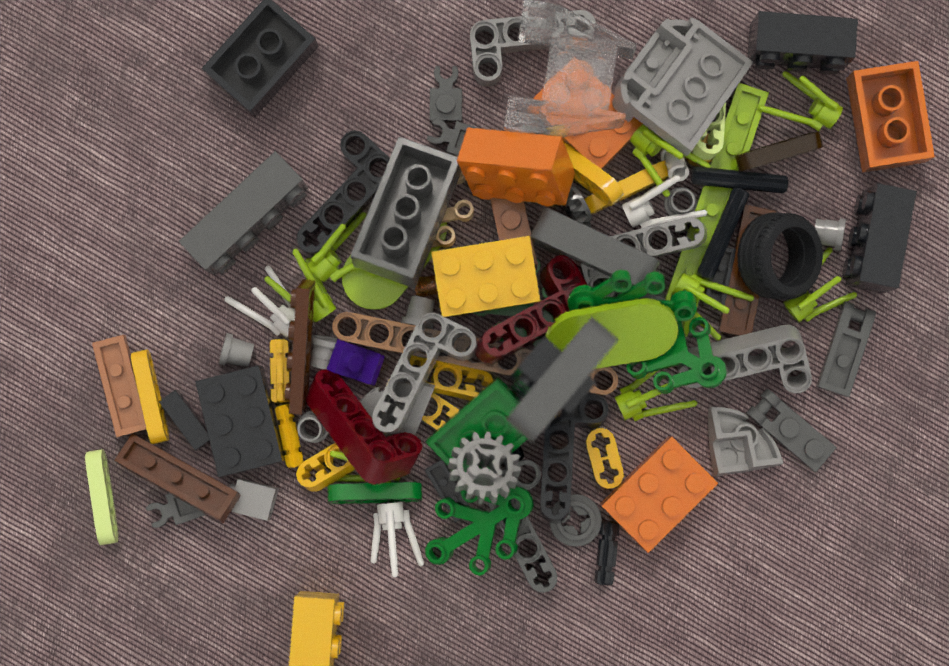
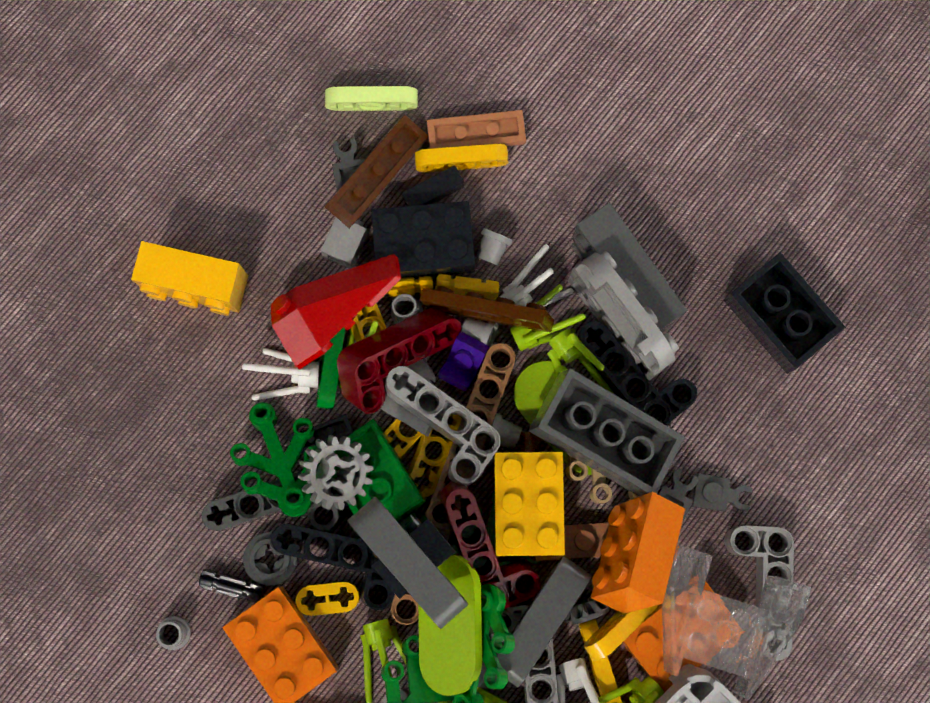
camera: 90 degrees right, 5 degrees down
none -> light grey piece [156,616,191,650]
none -> red wedge [270,254,401,370]
none -> light grey plate [568,251,679,381]

